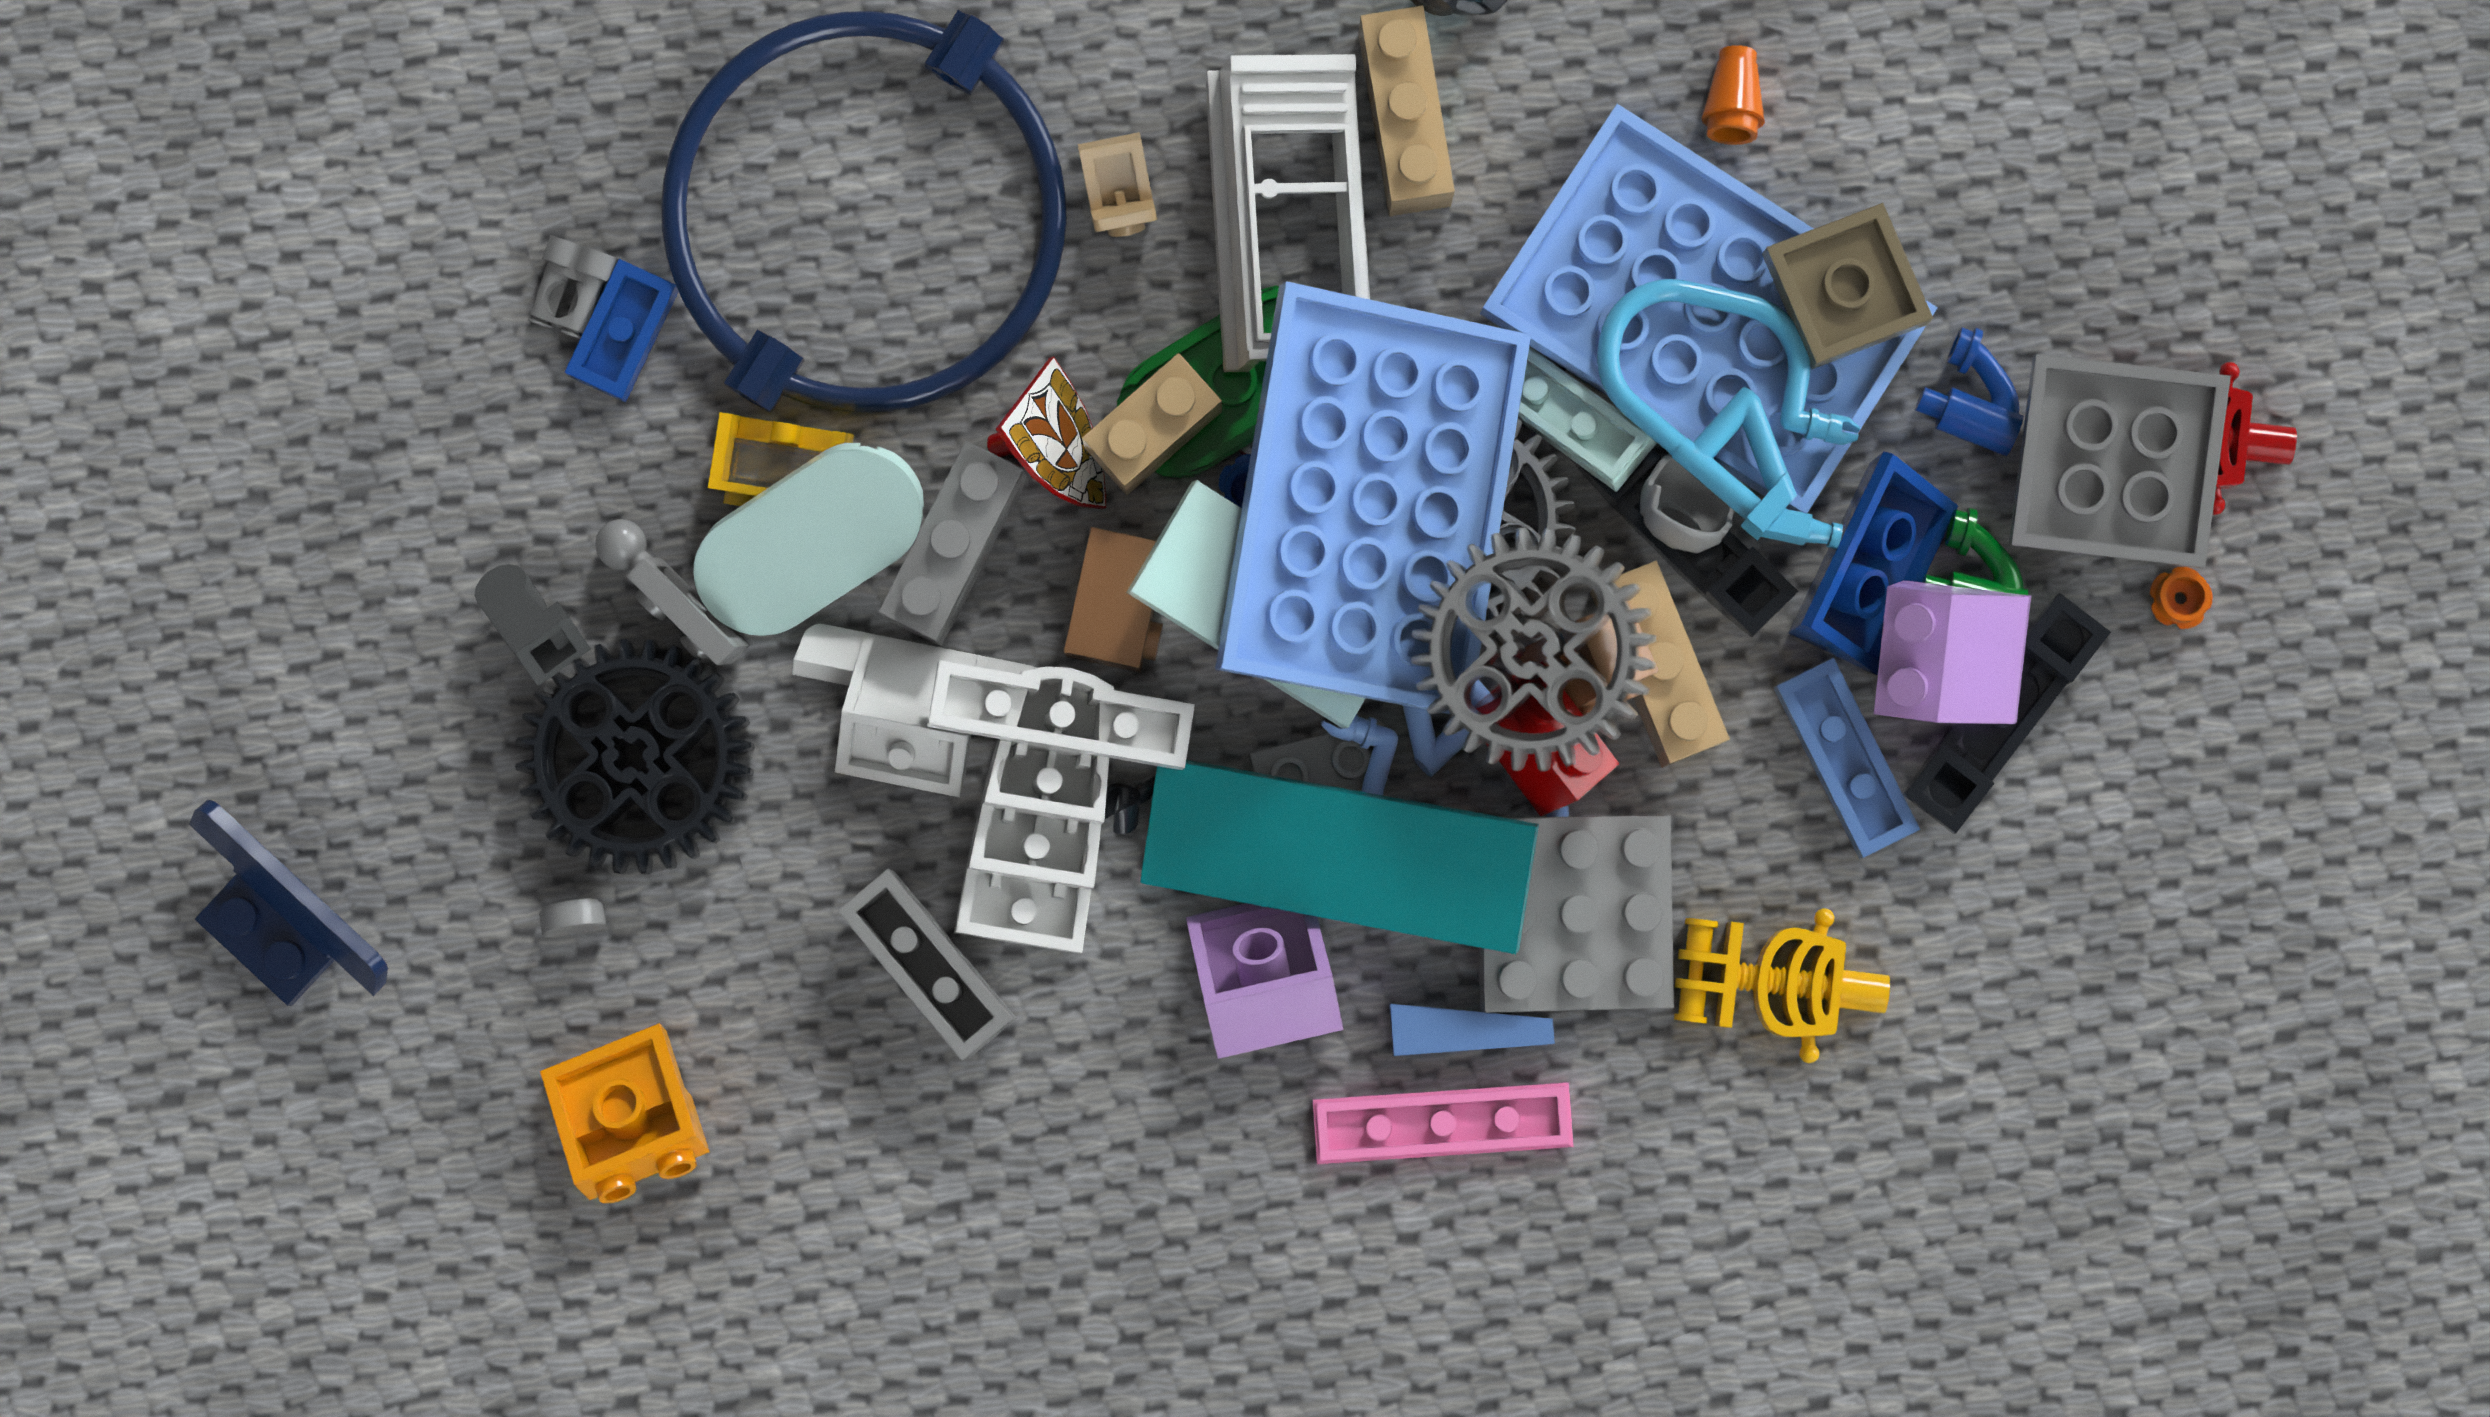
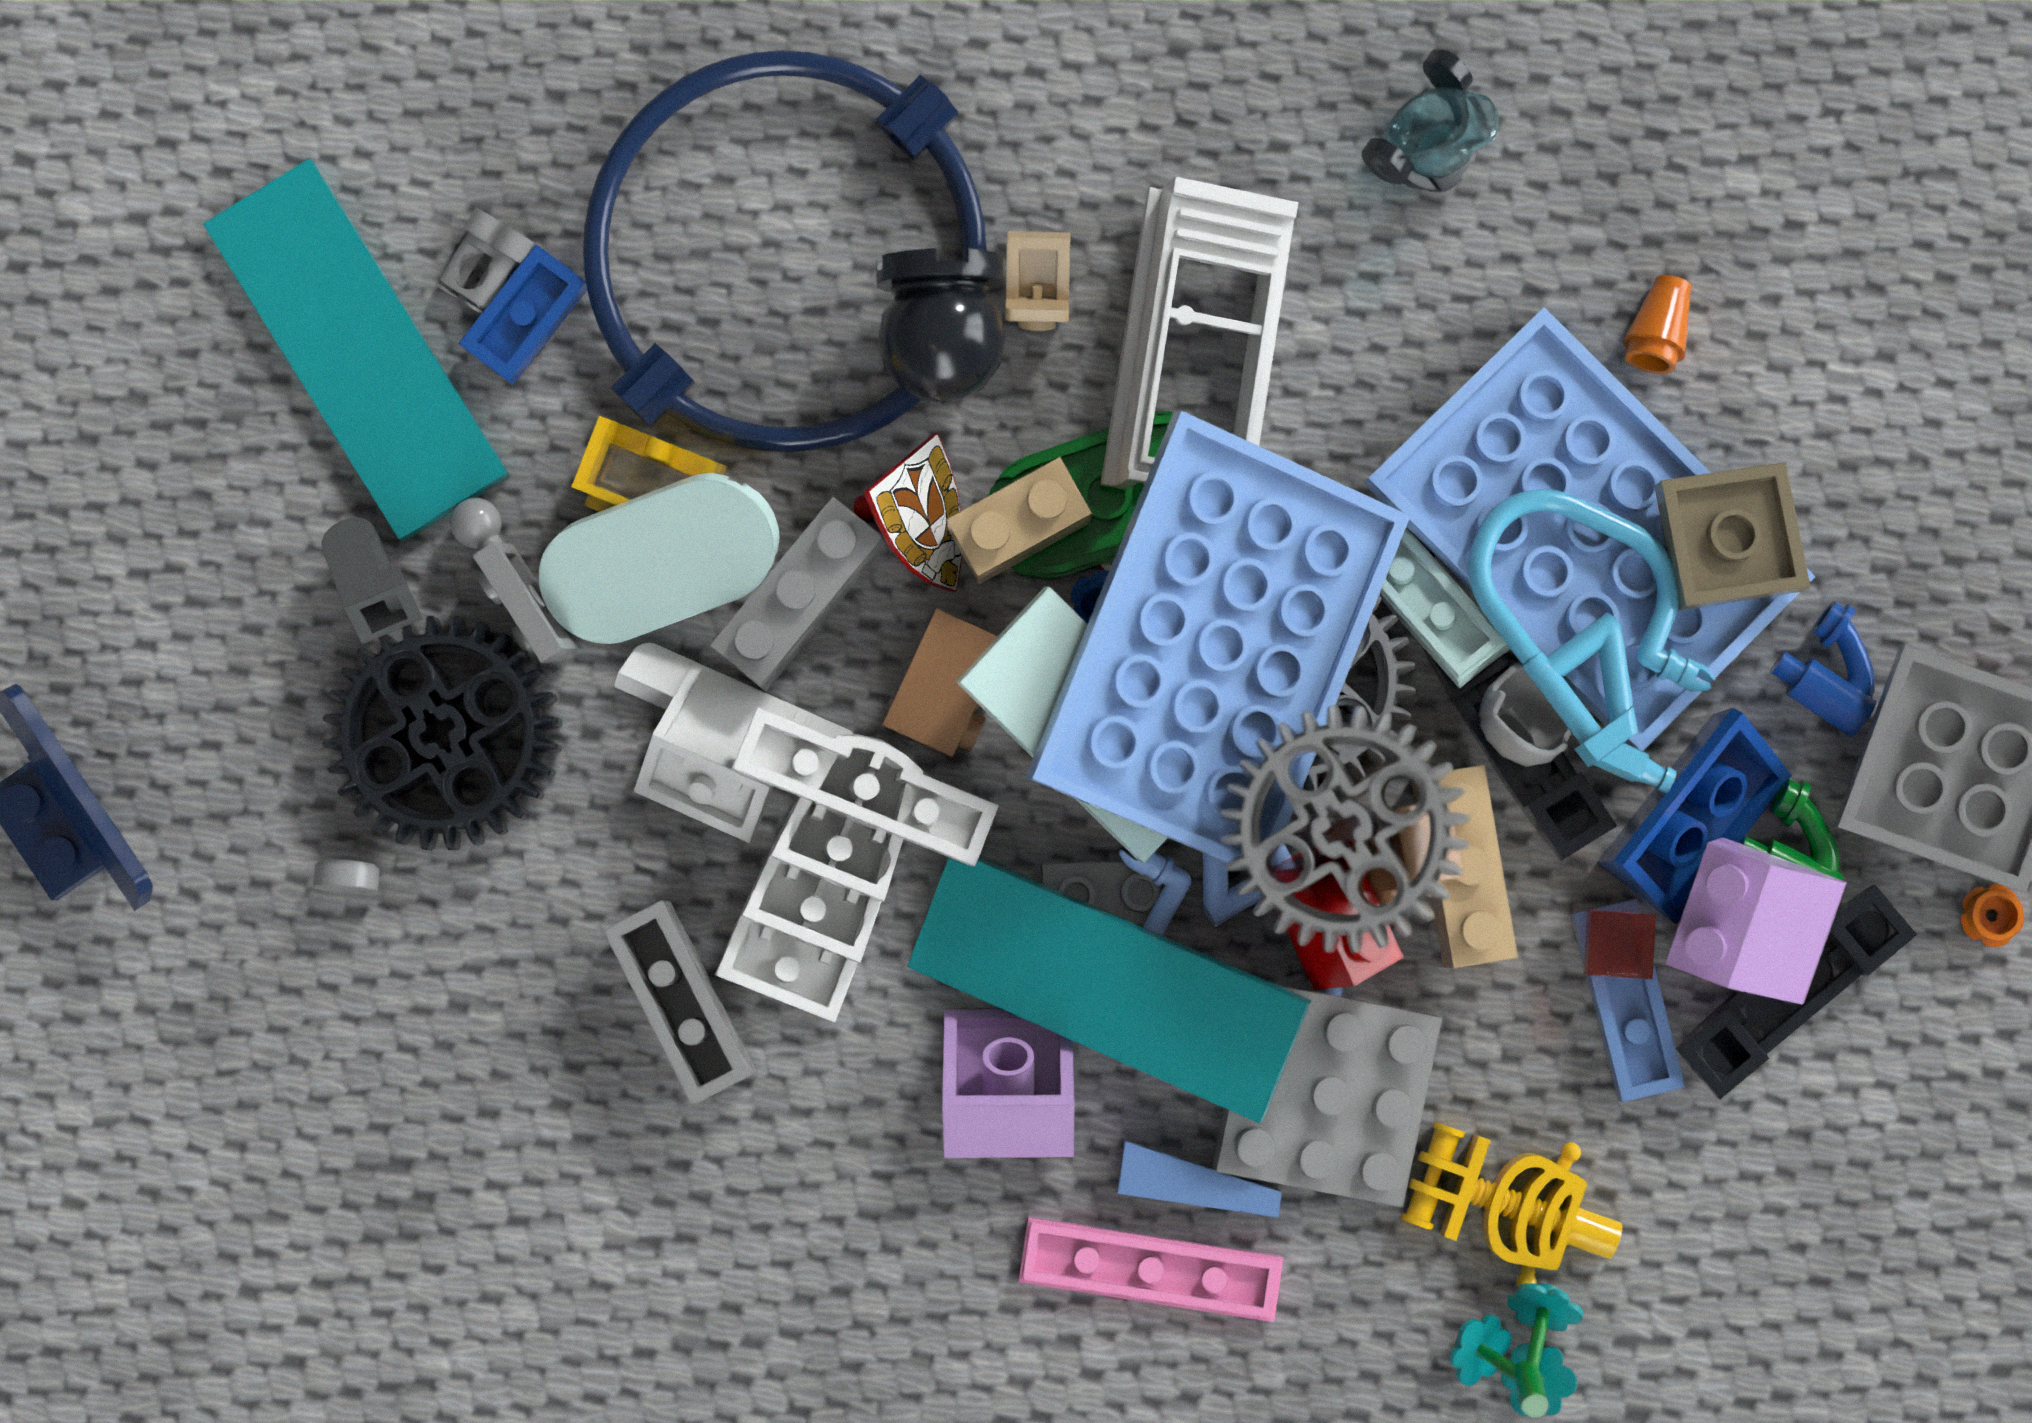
camera: 15 degrees right, 0 degrees up
light orange plate [540,1023,710,1203] -> none
black hand [1104,775,1156,834] -> none
tan brick [1358,5,1455,217] -> none
none -> teal tile [203,158,510,543]
none -> black tile [876,248,1005,404]
none -> teal plant [1449,1283,1584,1418]
none -> clear red tile [1583,910,1656,980]

